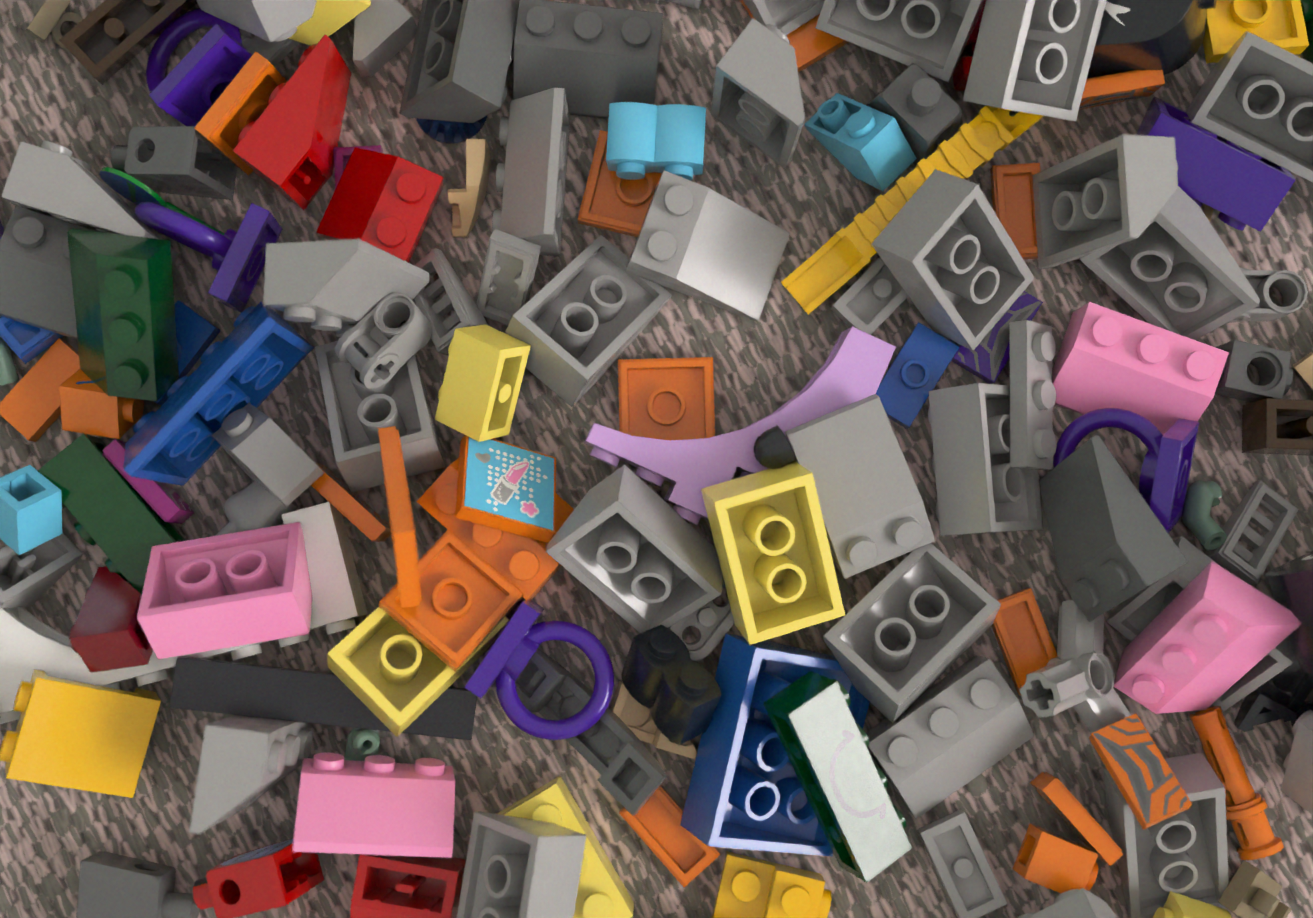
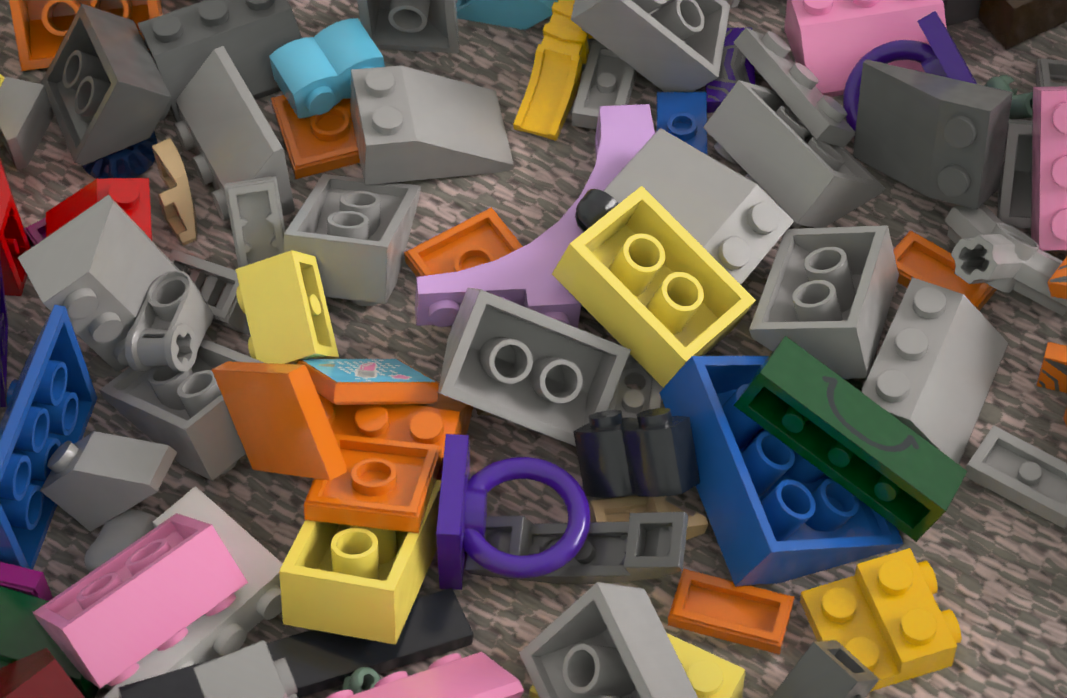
camera: 30 degrees left, 30 degrees down
orange tile [311,463,391,542] -> none

